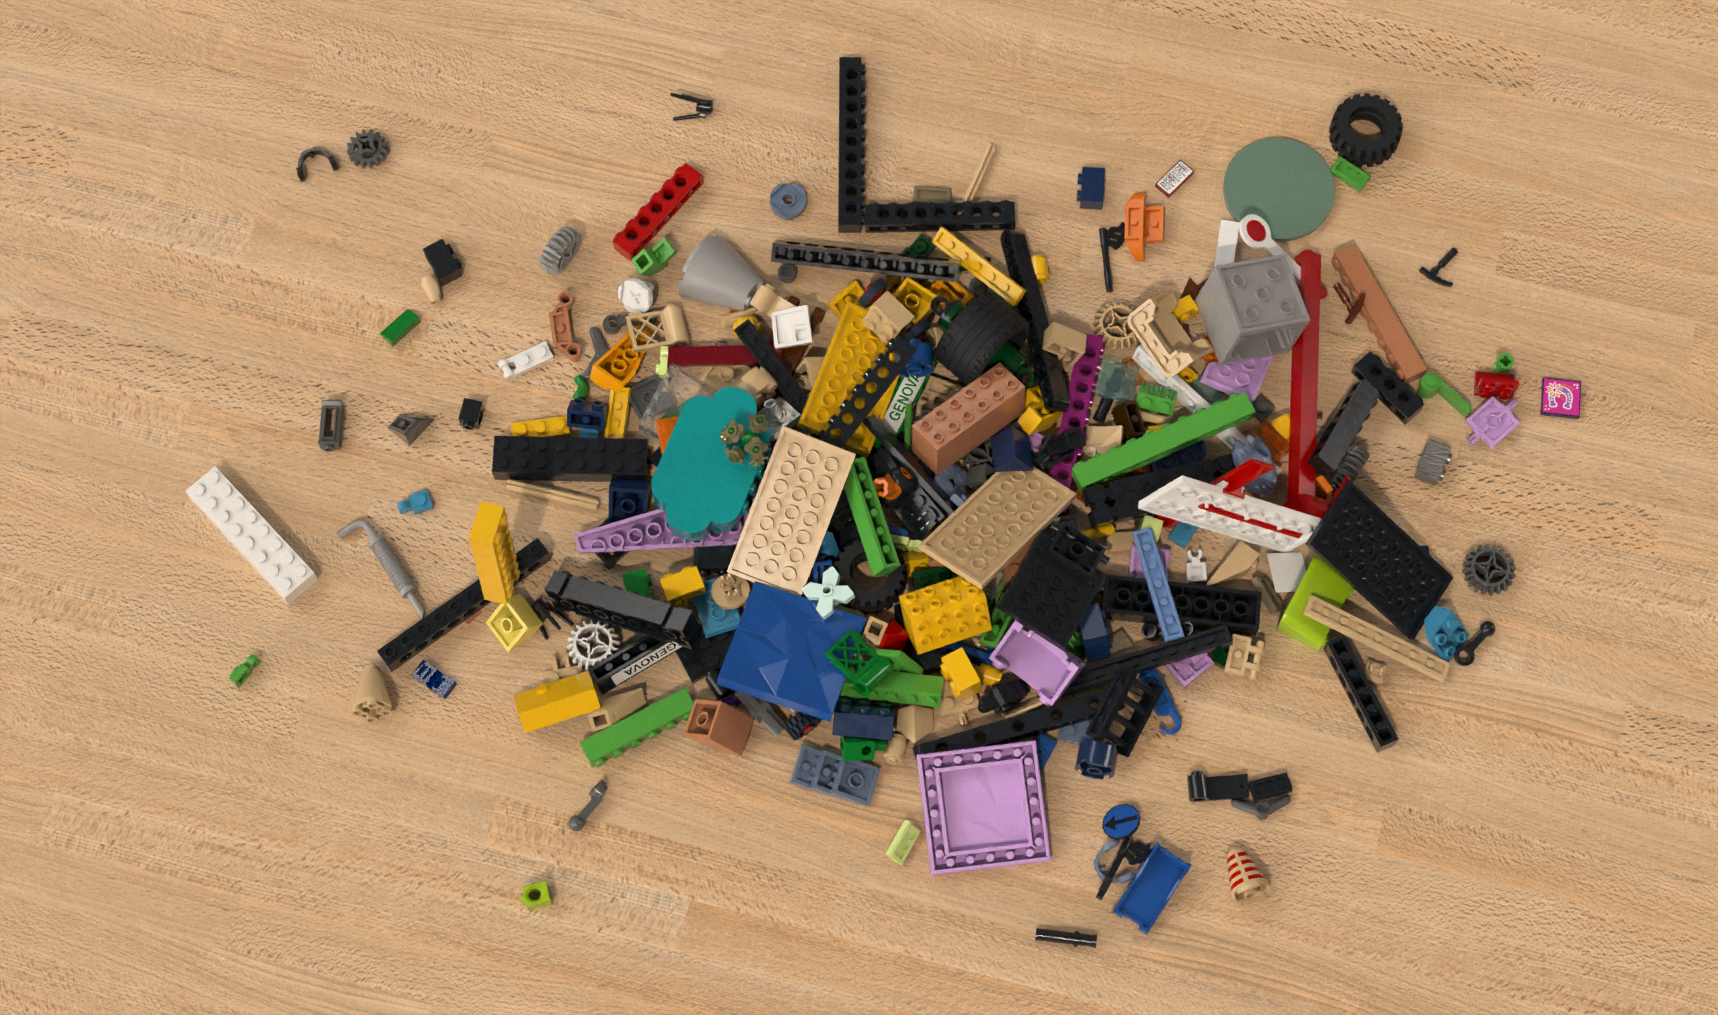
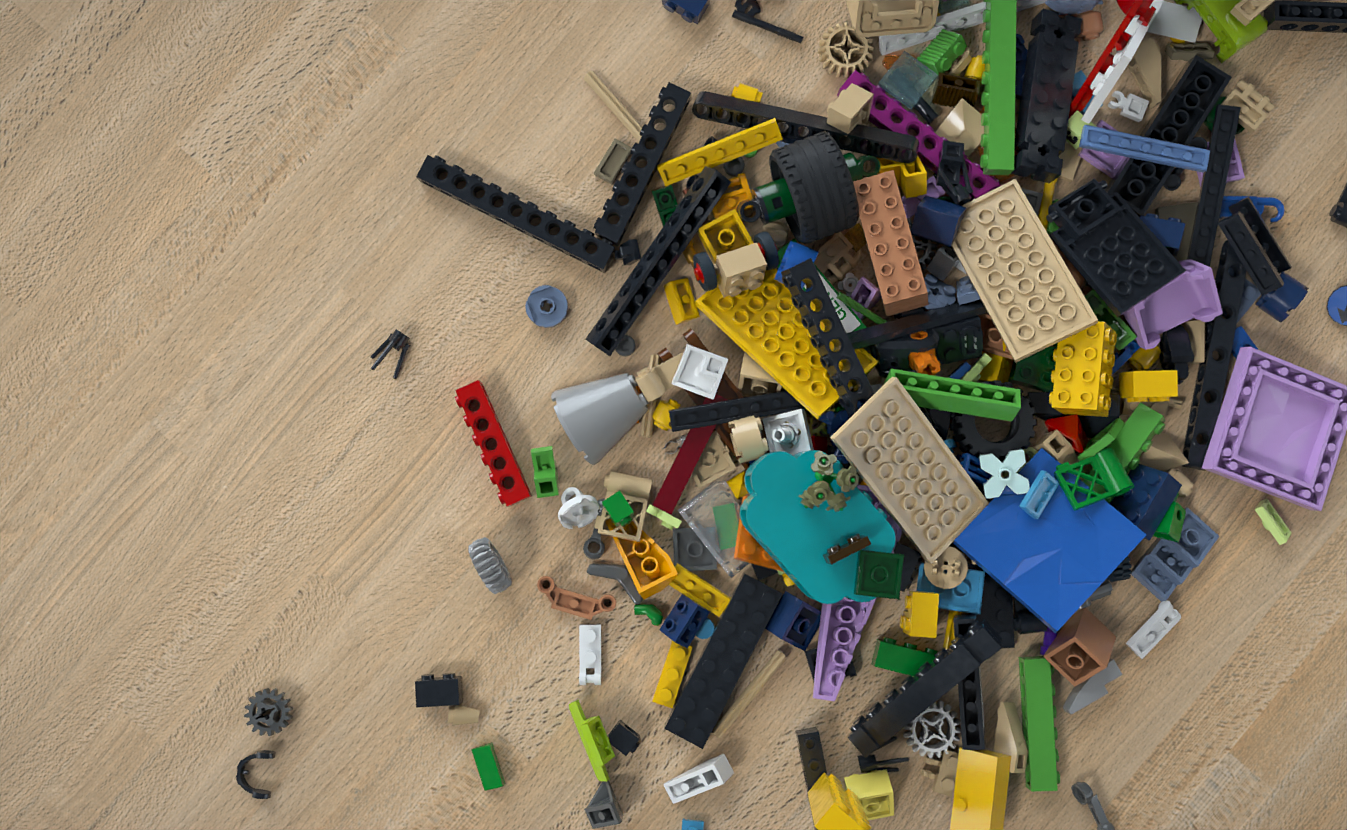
camera: 60 degrees left, 15 degrees up
none -> lime plate [569,700,615,782]
none -> green brick [602,490,634,527]
none -> black tile [614,239,641,266]
none -> white slope [663,754,734,804]
none -> dark brown plate [823,534,871,565]
none -> dark green tile [854,550,904,600]
none -> dark azure plate [1019,470,1060,519]
none -> light grey slope [1063,658,1123,715]
none -> white plate [1126,600,1181,659]

